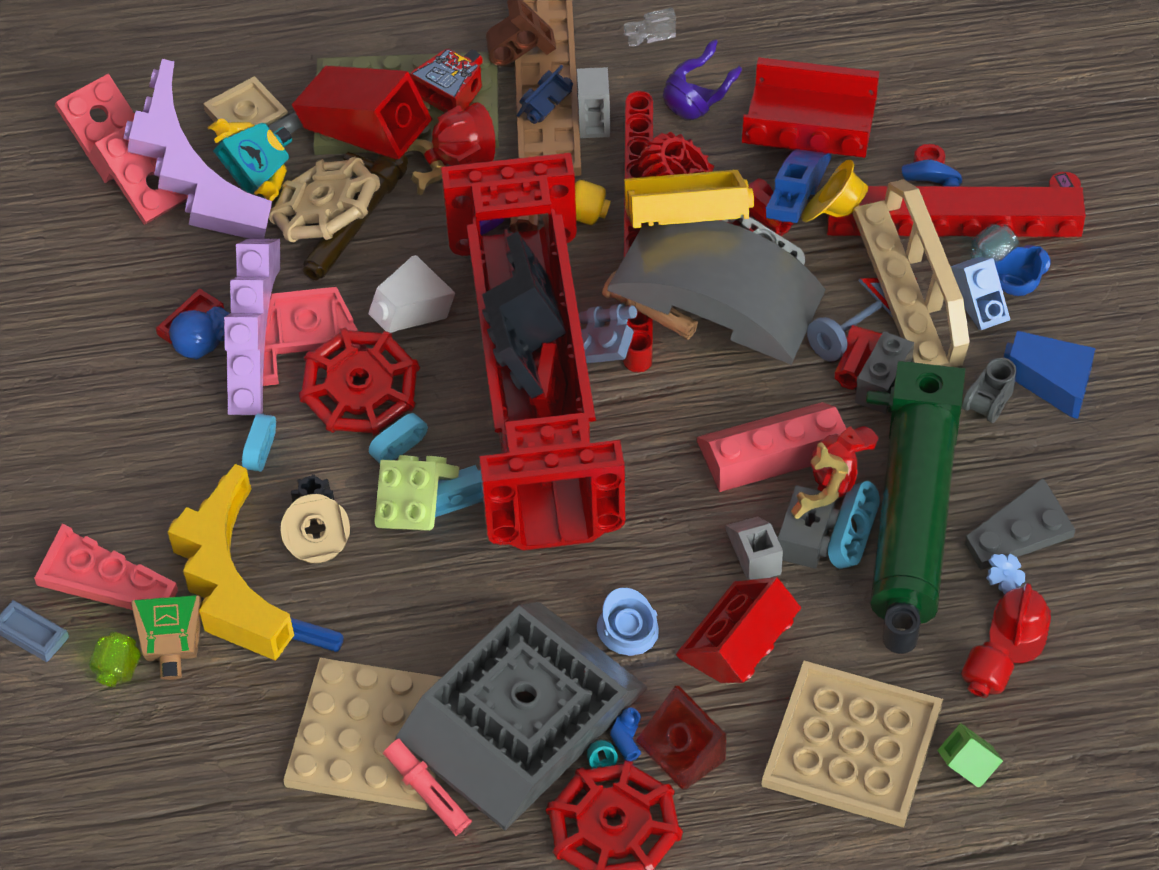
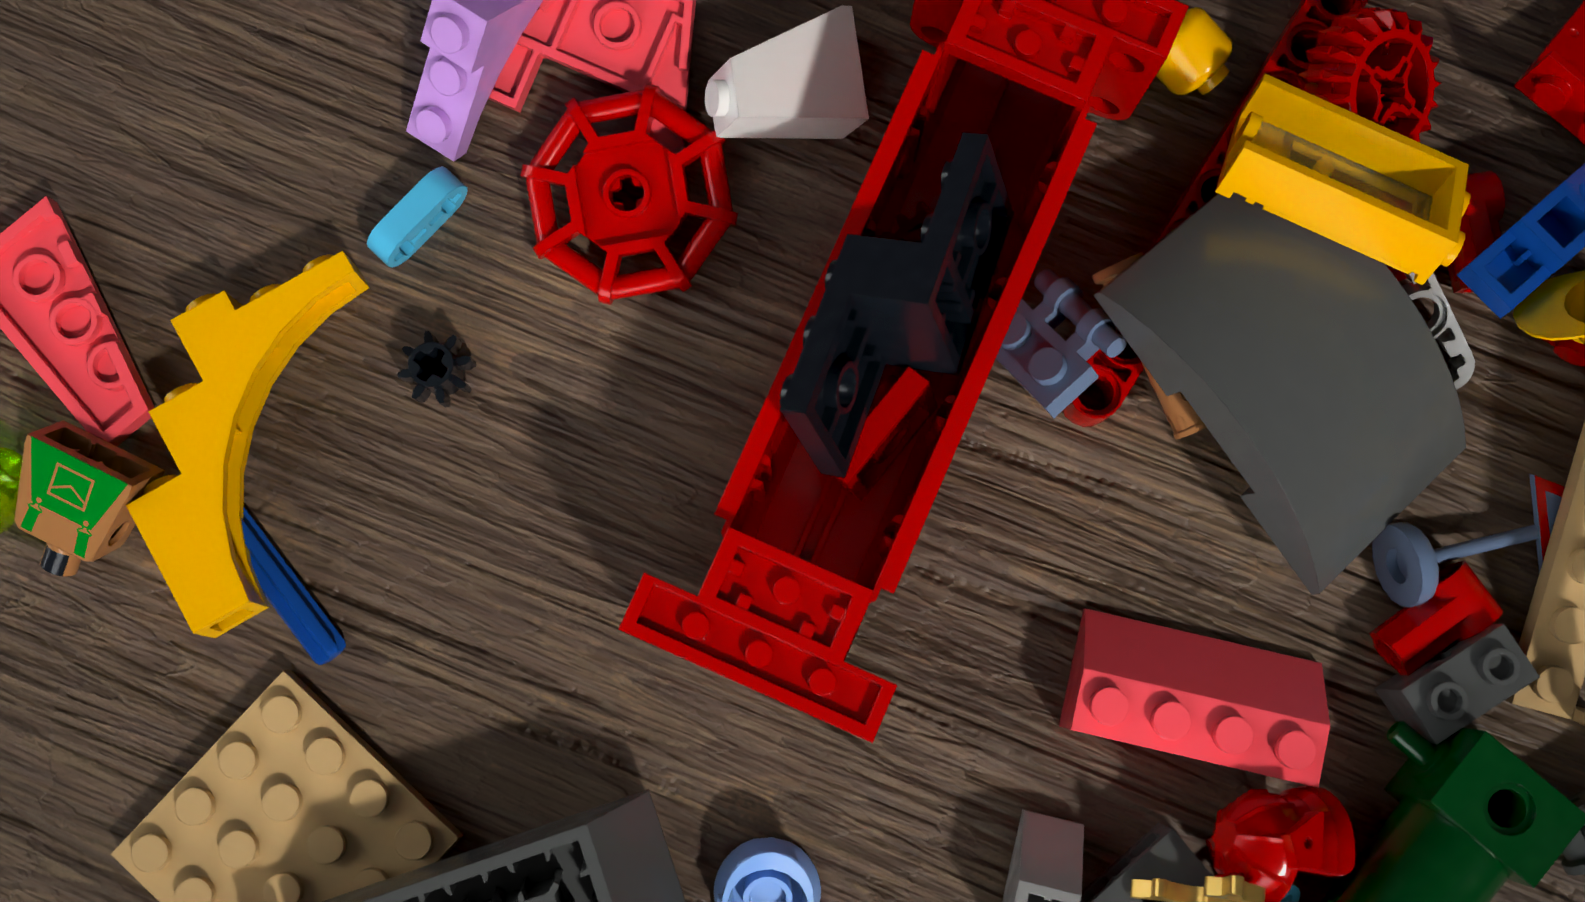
camera: 30 degrees right, 30 degrees up
tan plate [281,494,350,564] -> none
medium azure beam [368,413,428,463] -> none
yellowish green bracket [375,455,459,531] -> none
medium azure panel [435,465,483,517] -> none

